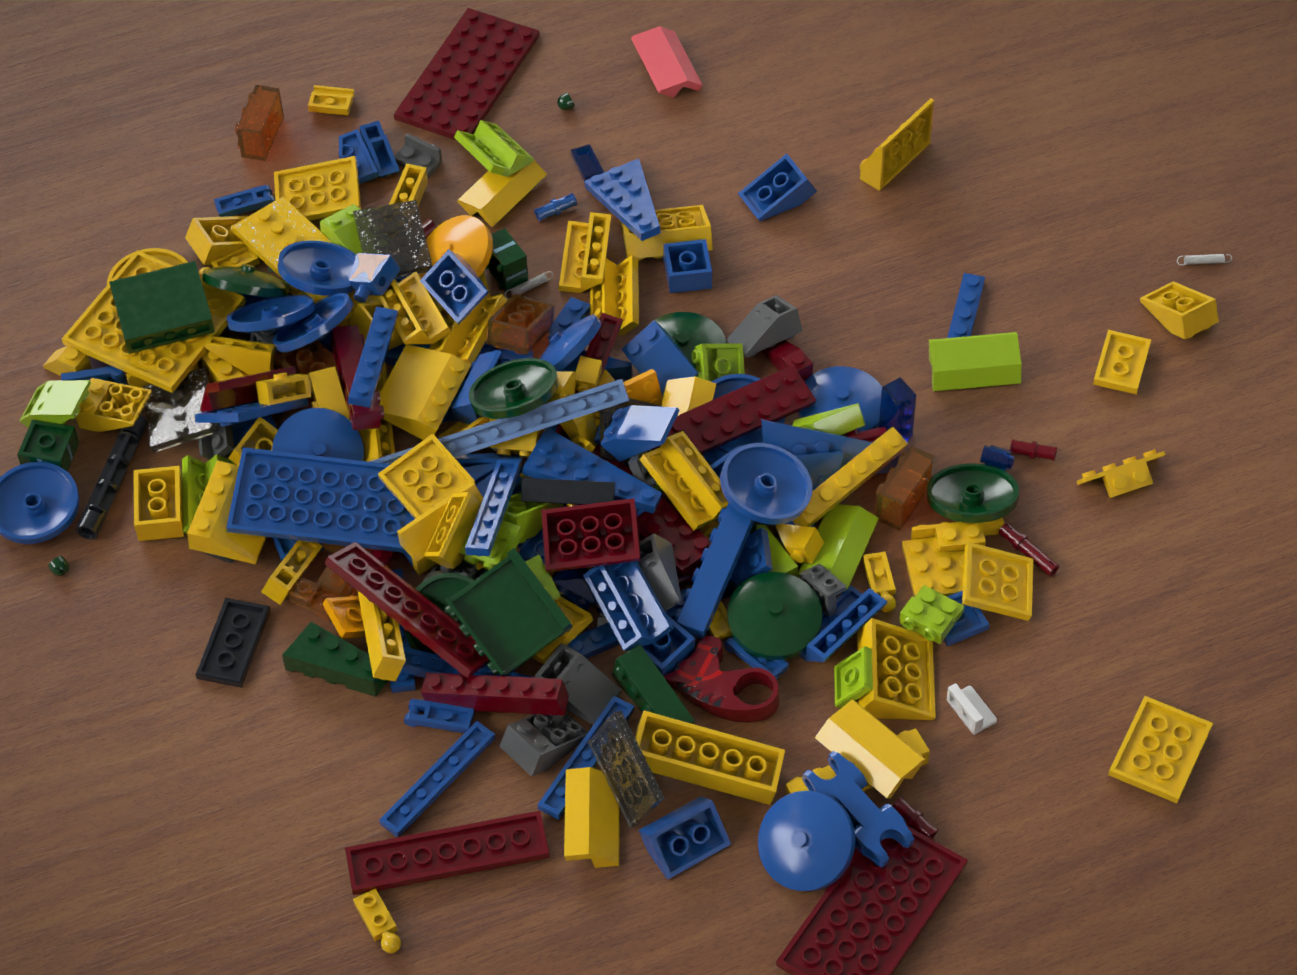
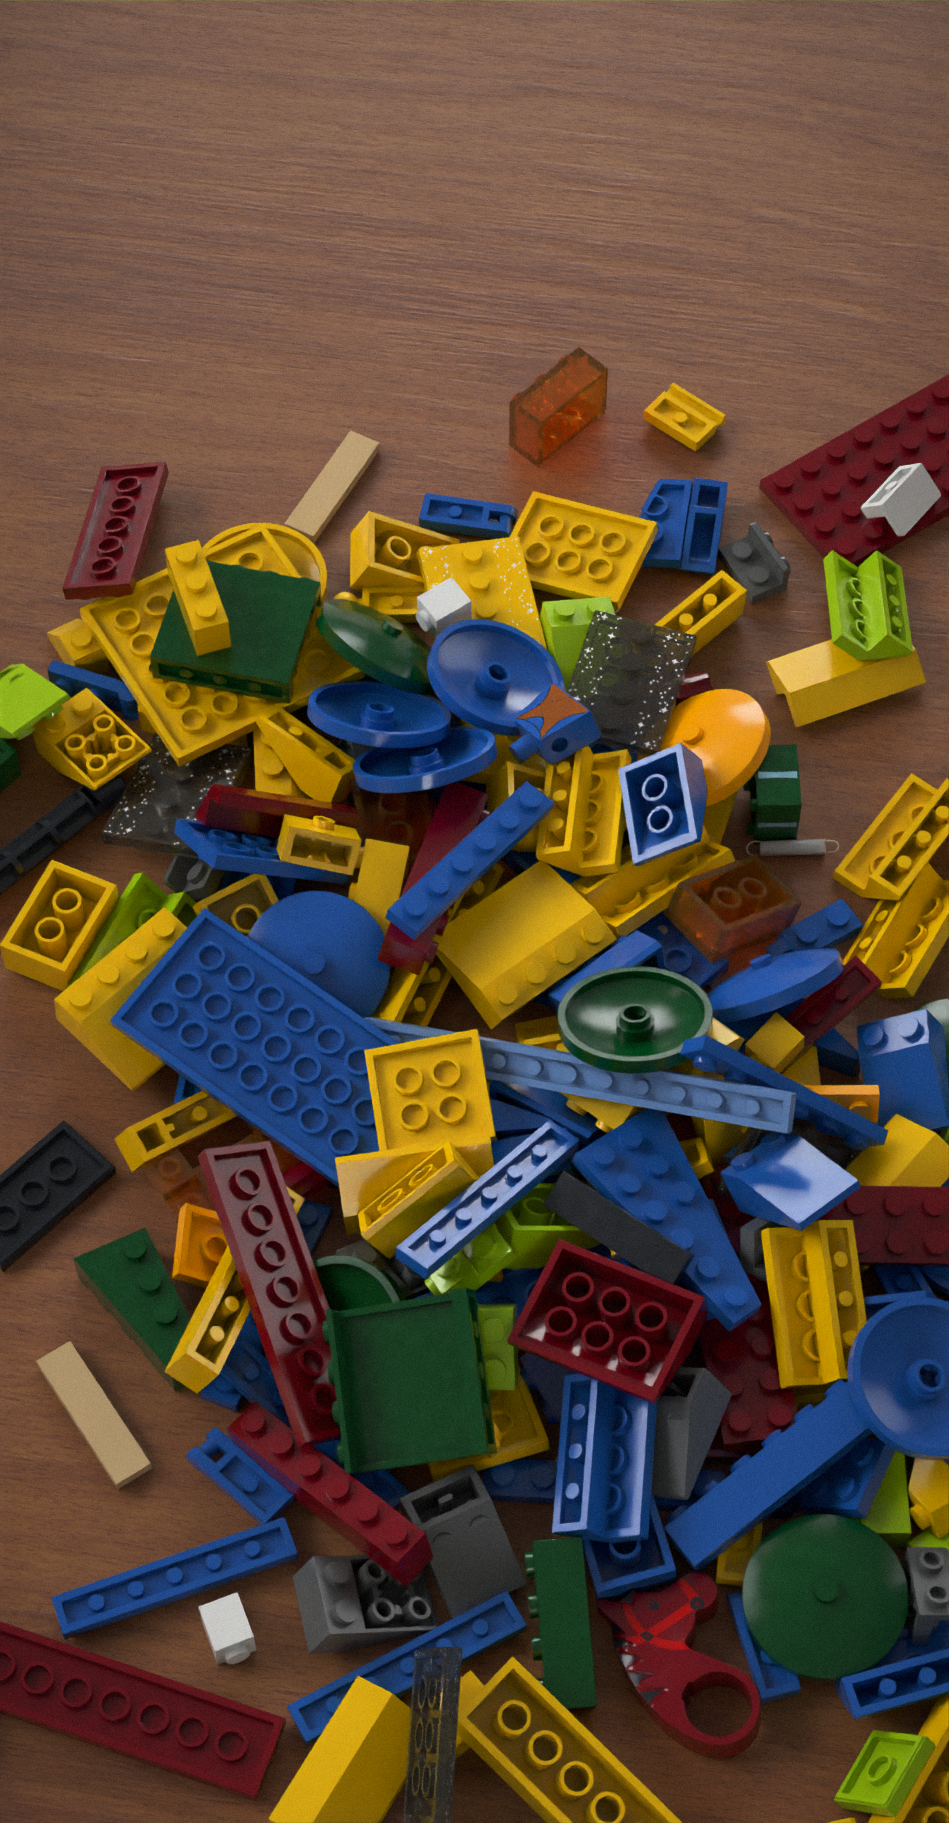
camera: 30 degrees right, 5 degrees up
blue pin [534,193,578,222] -> none
none -> tan tile [36,1341,152,1489]
none -> dark red plate [62,462,169,600]
none -> yellow brick [165,540,231,656]
none -> white brick [198,1592,256,1665]
none -> tan tile [284,430,380,543]
none -> white brick [416,577,472,638]
none -> blue plate [680,1035,888,1151]
none -> white panel [860,463,941,536]

